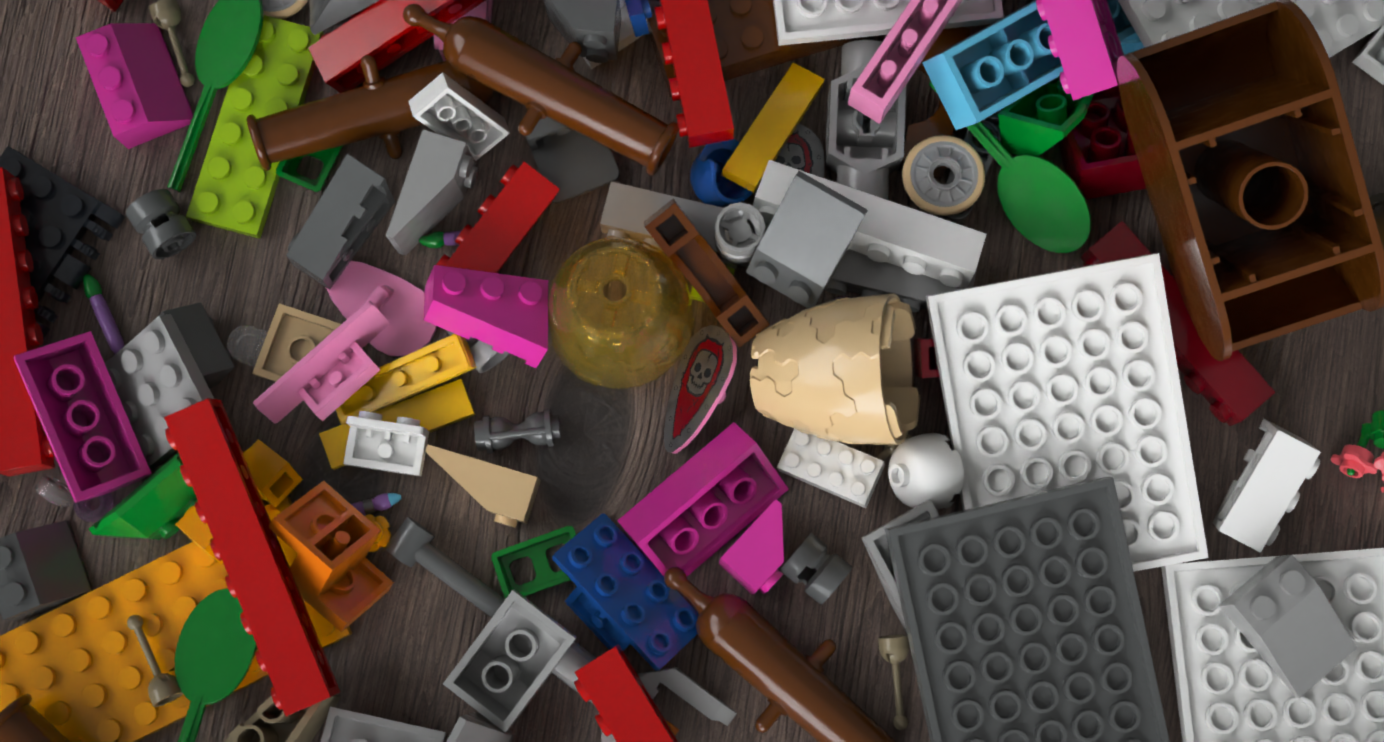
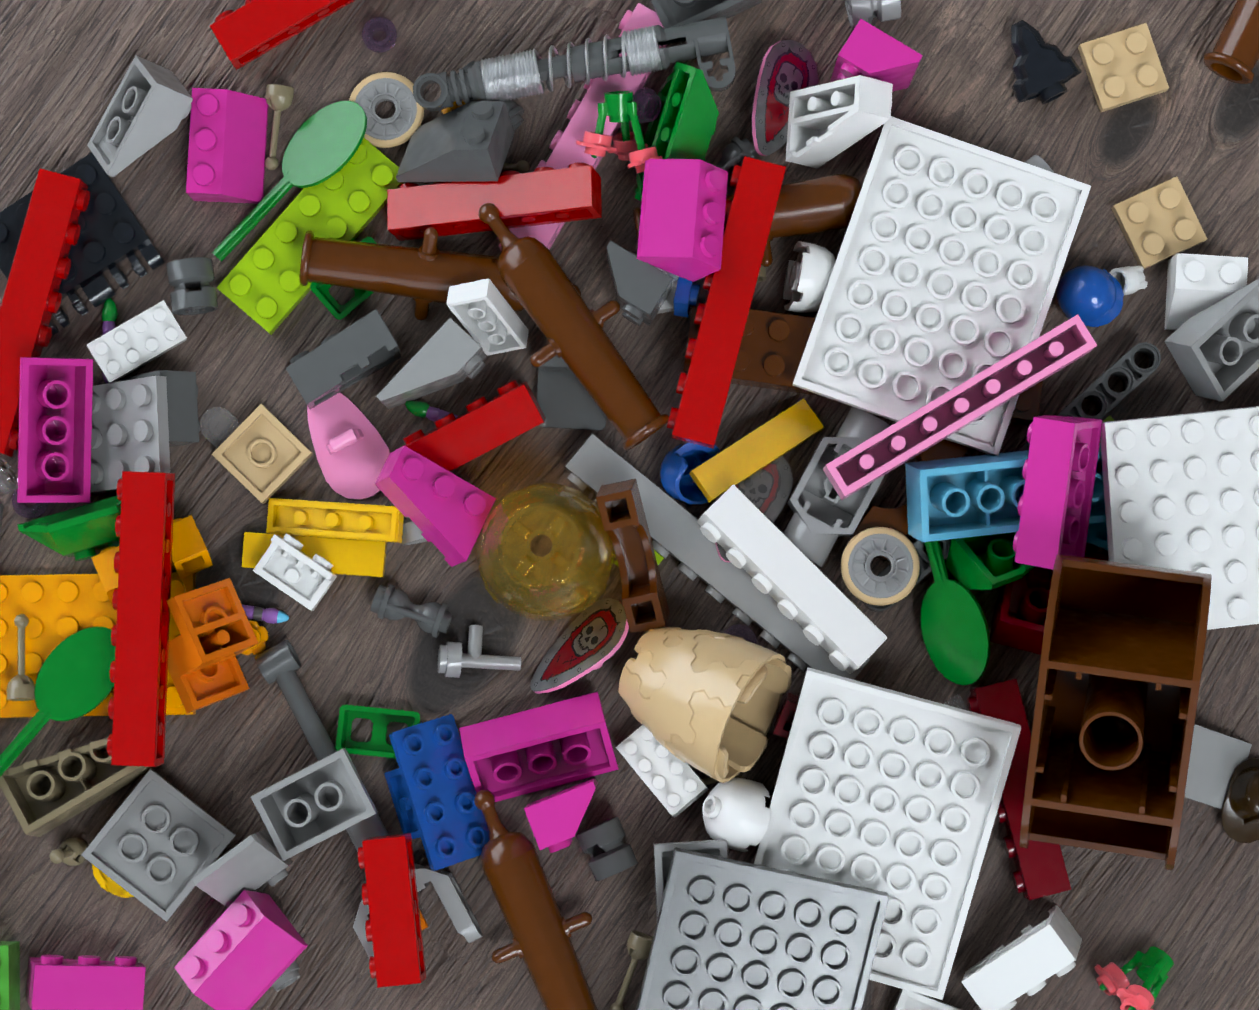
camera: 30 degrees right, 5 degrees up
bright pink bracket [253,301,390,424] -> none
tan slope [425,444,541,528] -> none
light grey wheel [714,202,765,264] -> none
slope [746,171,868,308] -> none
none -> white piece [86,300,187,383]
none -> light grey slope [87,55,193,177]
none -> light grey piece [437,625,521,678]

